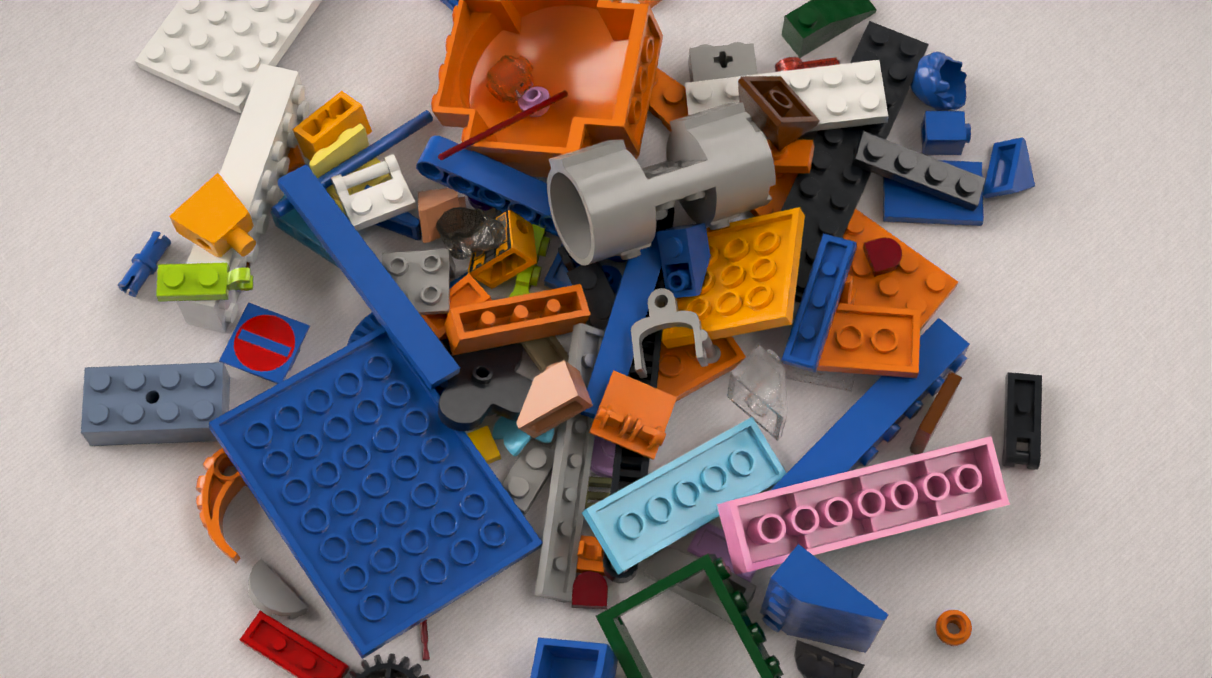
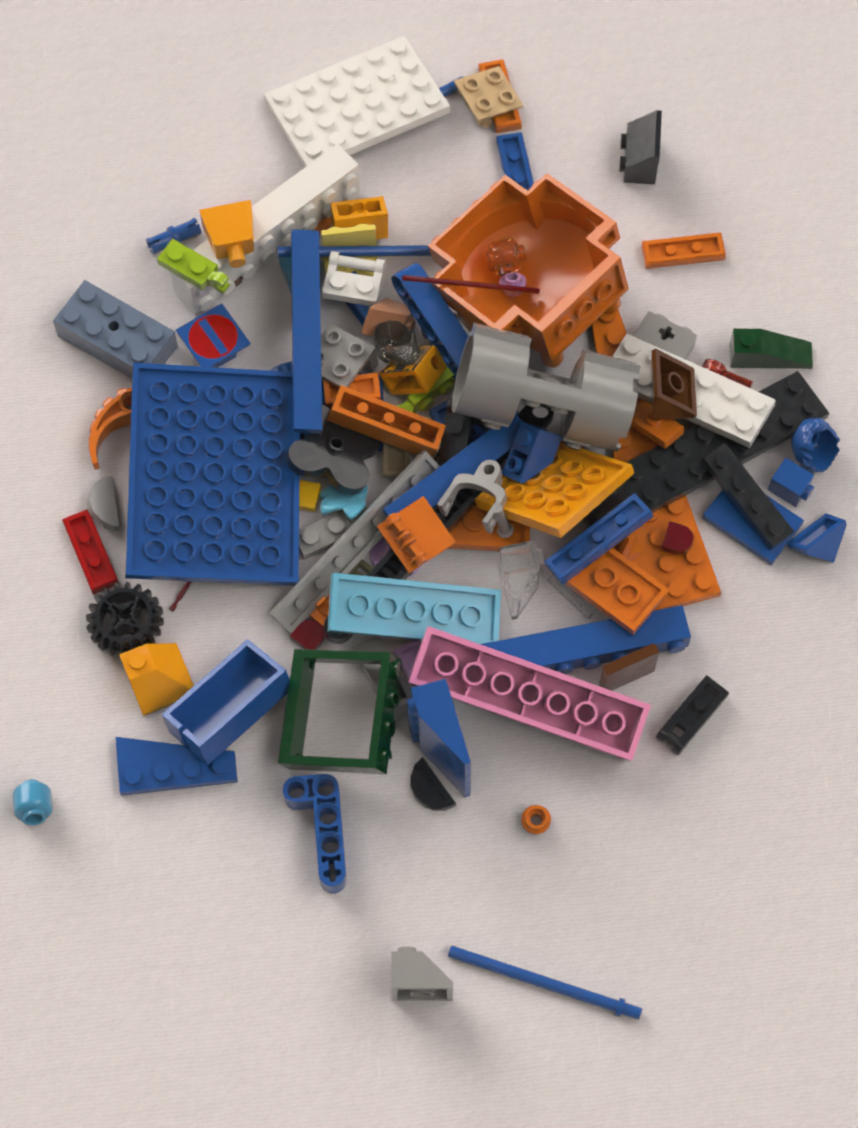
camera: 35 degrees right, 0 degrees up
slope [516,360,593,438] -> none

